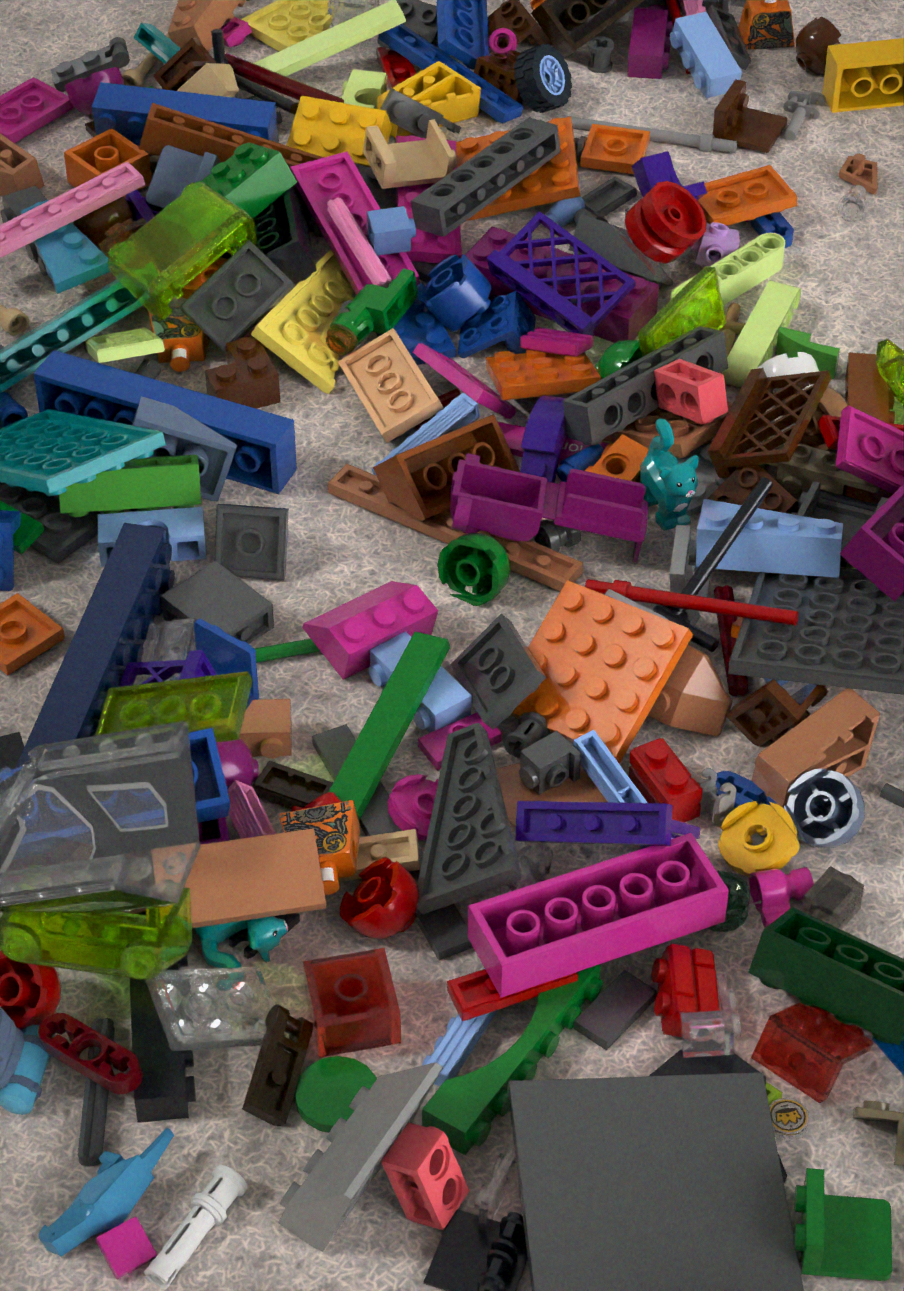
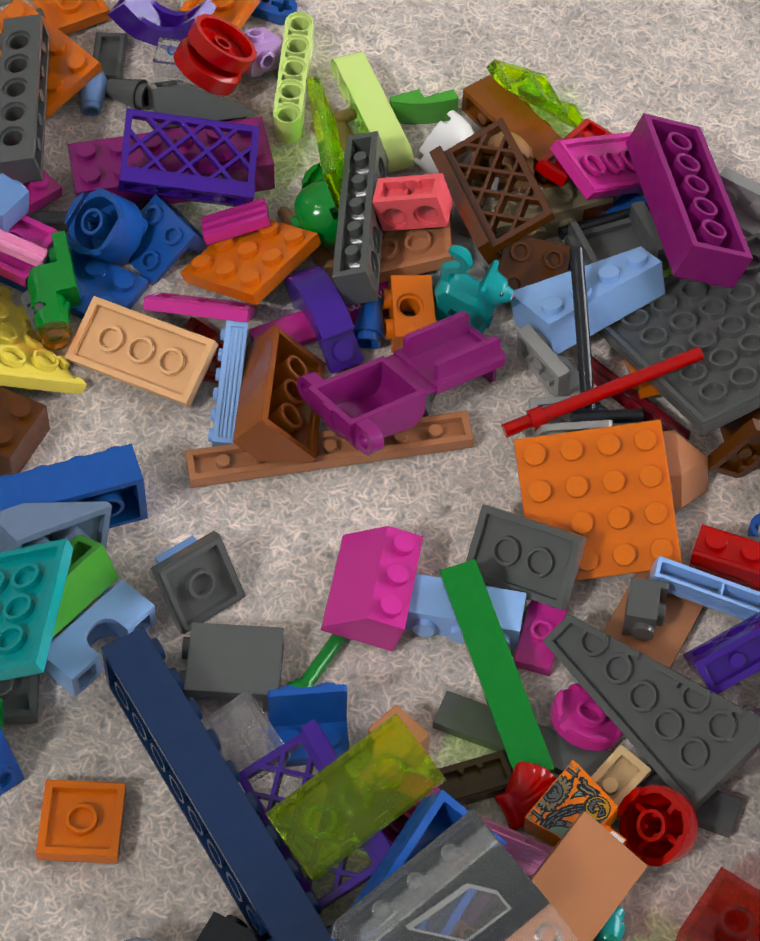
camera: 45 degrees left, 10 degrees up
green cylinder [437,533,511,606] -> none
dark grey bush [503,711,550,758] -> none

